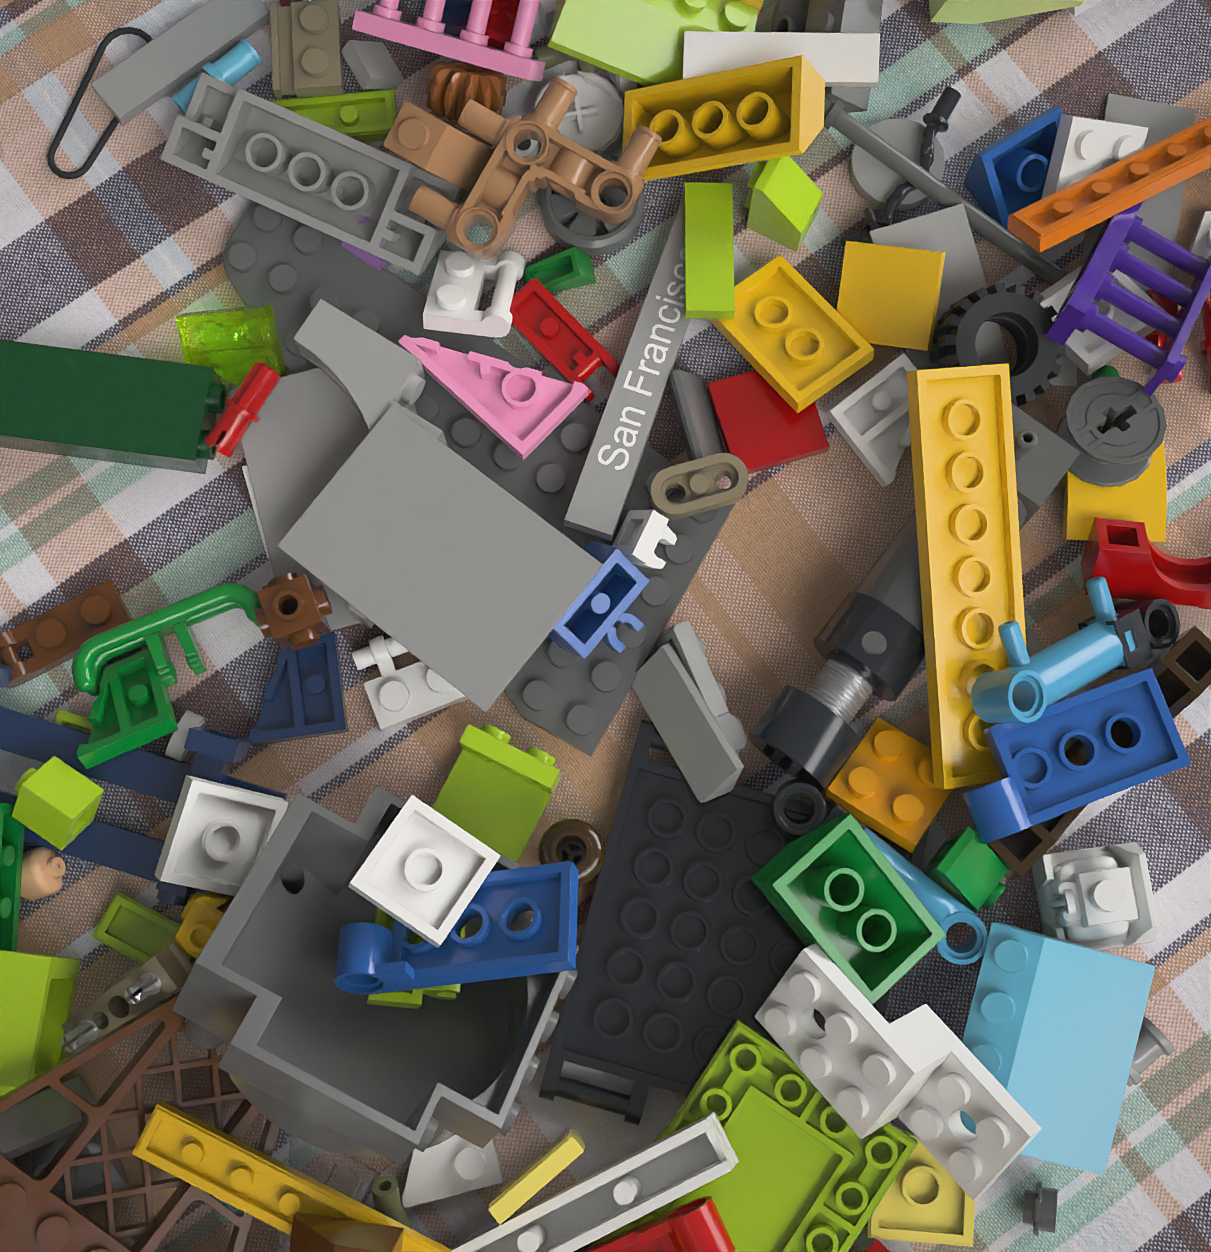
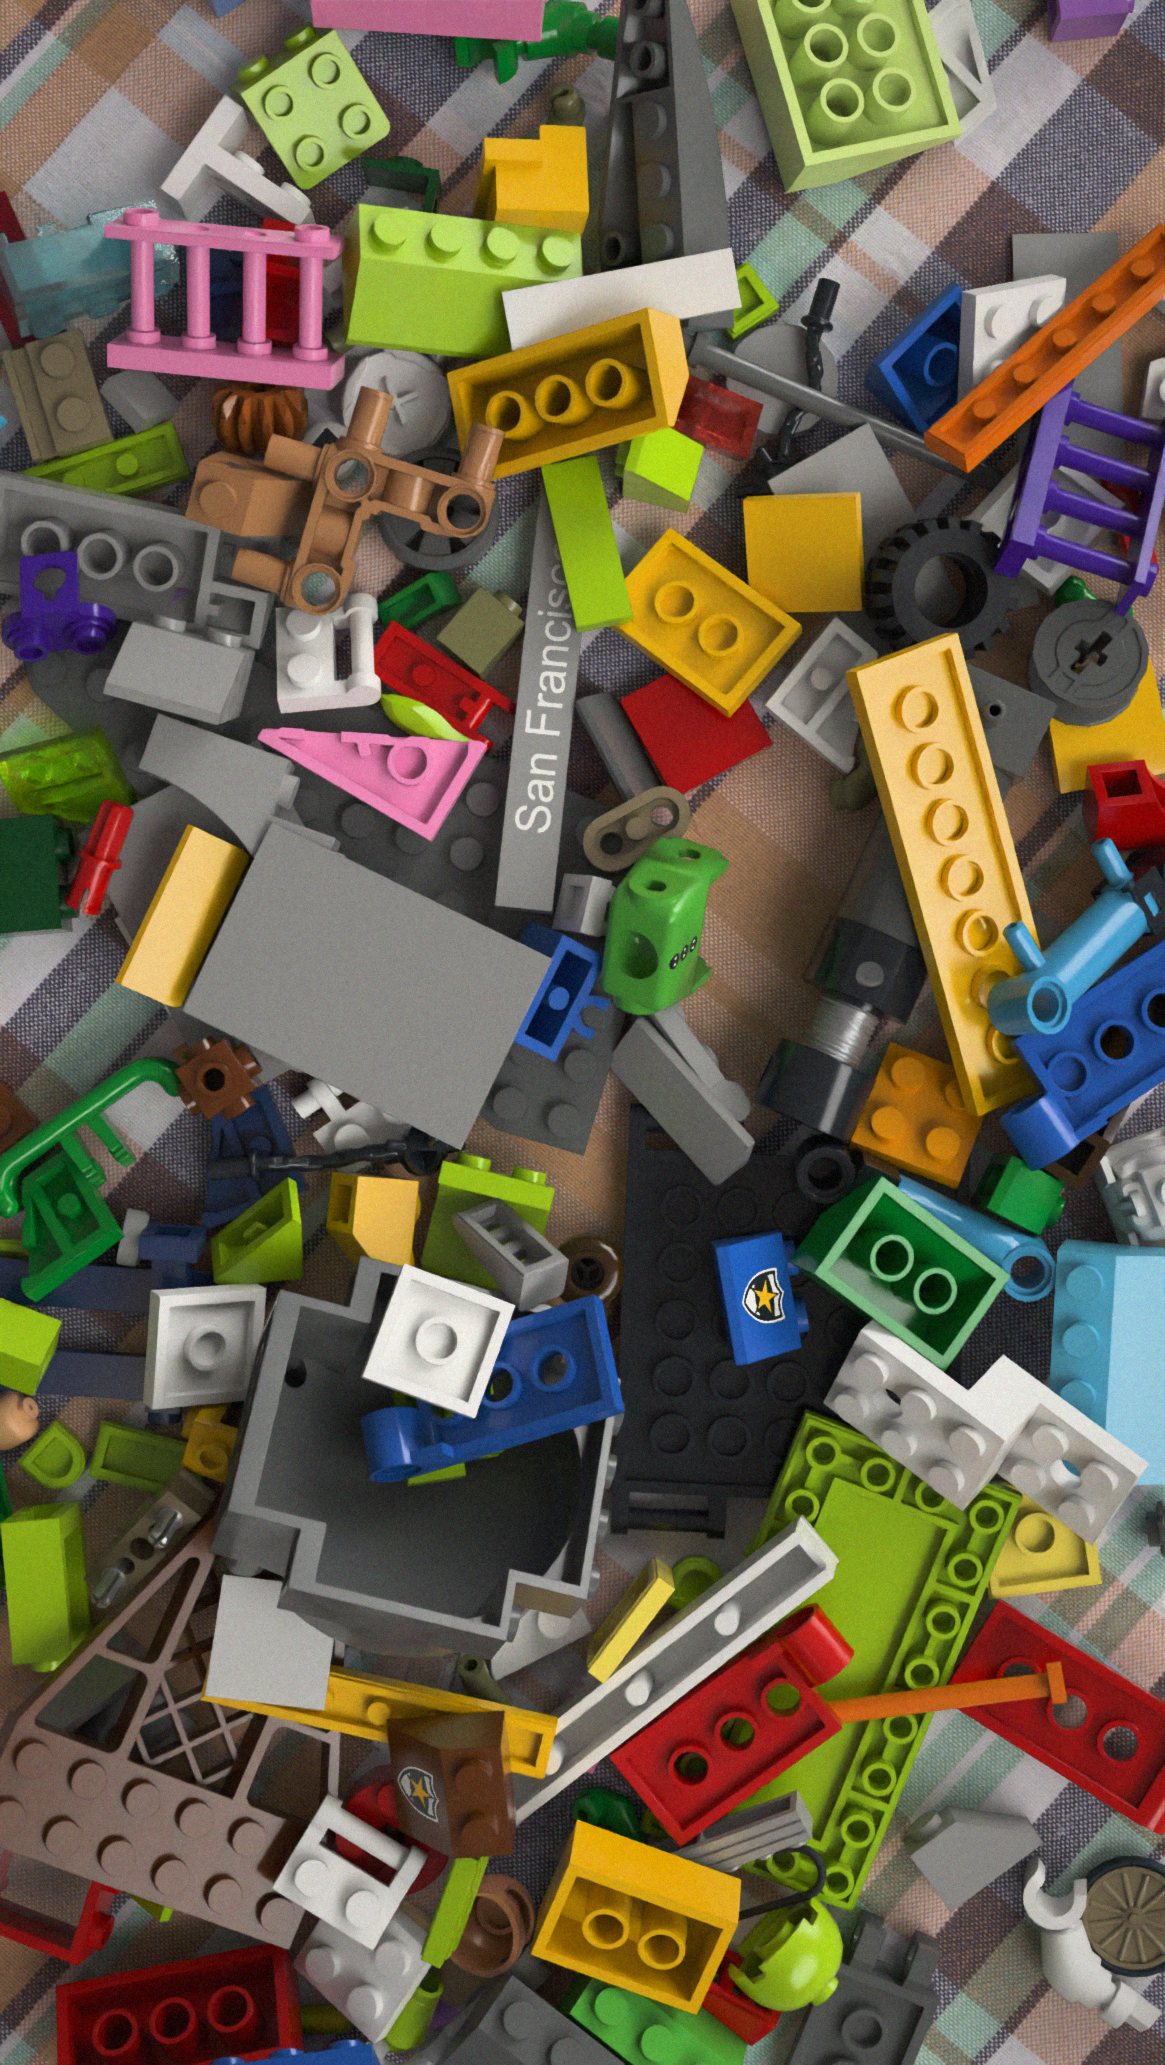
camera: 10 degrees left, 10 degrees up
none -> dark purple bracket [1,550,117,662]
none -> lime tile [16,1418,88,1489]
none -> light grey slope [103,612,256,725]
none -> yellow slope [115,824,250,1008]
none -> white tile [205,1574,334,1711]
none -> black piece [209,1126,466,1182]
none -> lime slope [210,1177,304,1285]
none -> yellow slope [326,1171,421,1267]
none -> lime bar [380,694,474,742]
none -> olive brick [436,586,525,681]
none -> light grey slope [452,1198,569,1312]
none -> bright green piece [601,837,729,1015]
none -> lime tile [665,1555,723,1610]
none -> clear red slope [670,374,764,462]
none -> blue slope [710,1229,809,1366]
none -> lime tile [723,261,779,344]
none -> olive arm [829,736,878,812]

